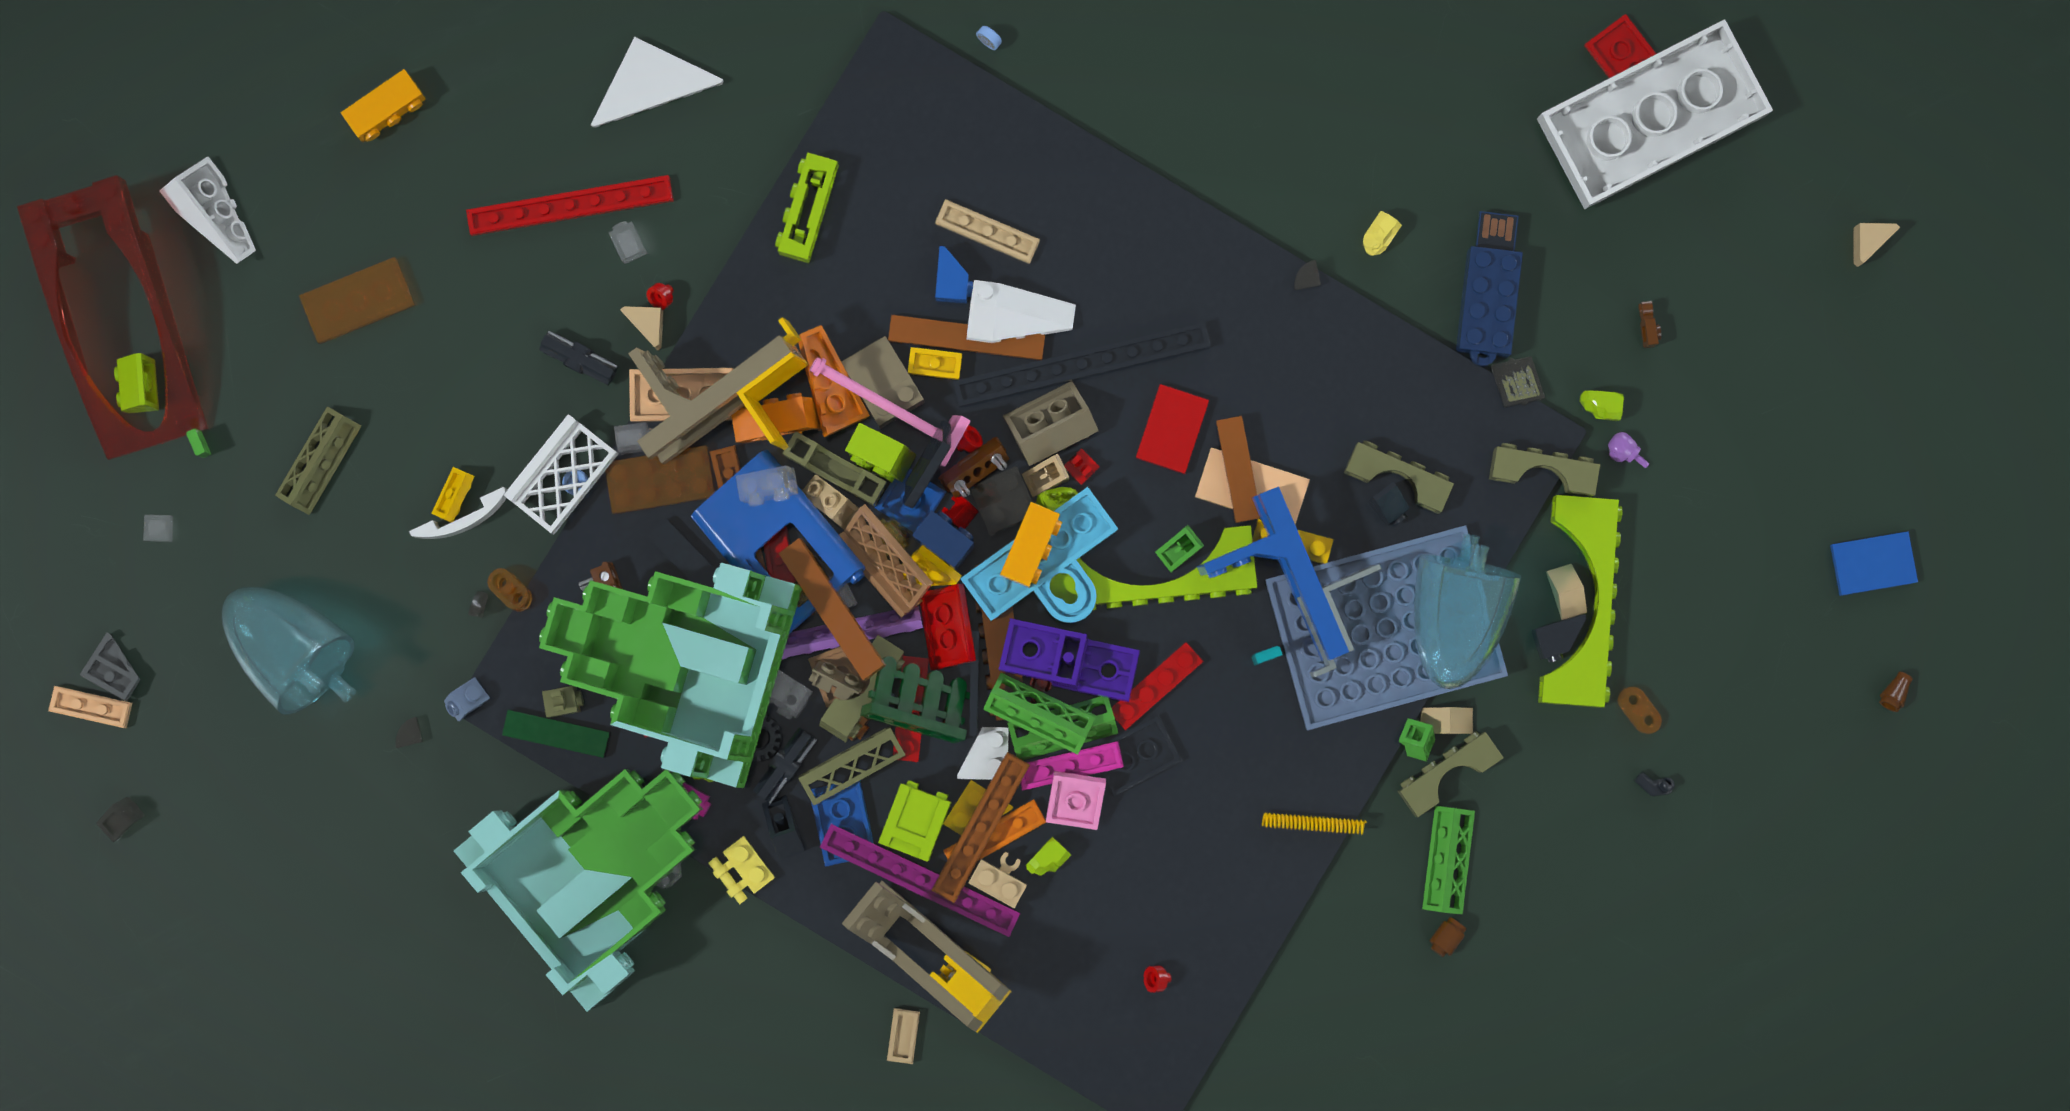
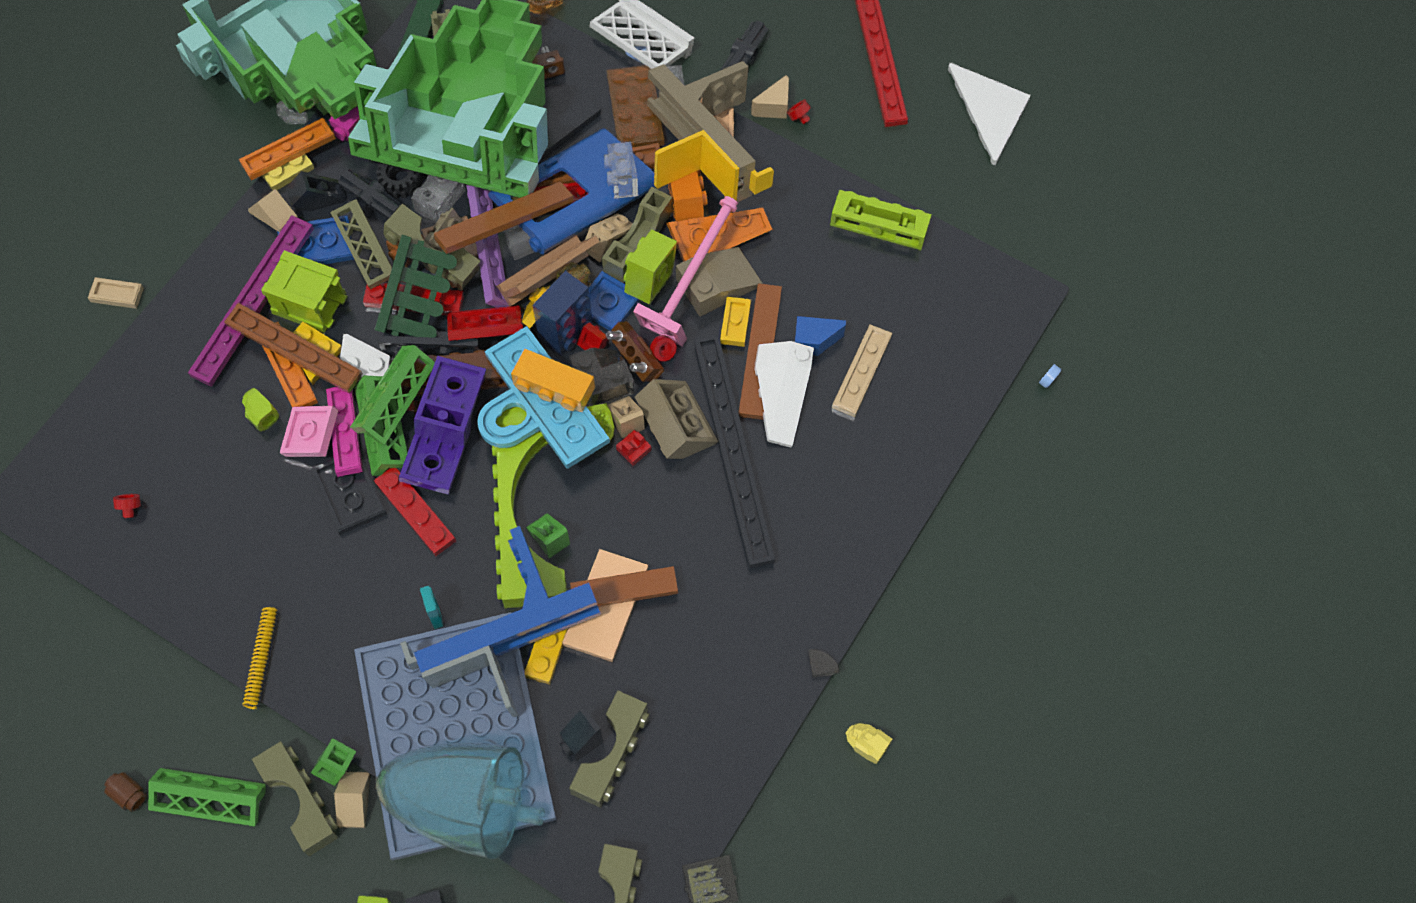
camera: 90 degrees right, 20 degrees down
clear brick [609,221,648,264] -> none
dark tan piece [842,881,1011,1033] -> none
black tile [904,420,951,508] -> none
tan brick [969,852,1027,908] -> none
red tile [1136,384,1209,474] -> none
dark blue piece [1456,211,1523,366] -> none
none -> orange tile [239,118,335,181]
none -> tan slope [248,189,298,232]

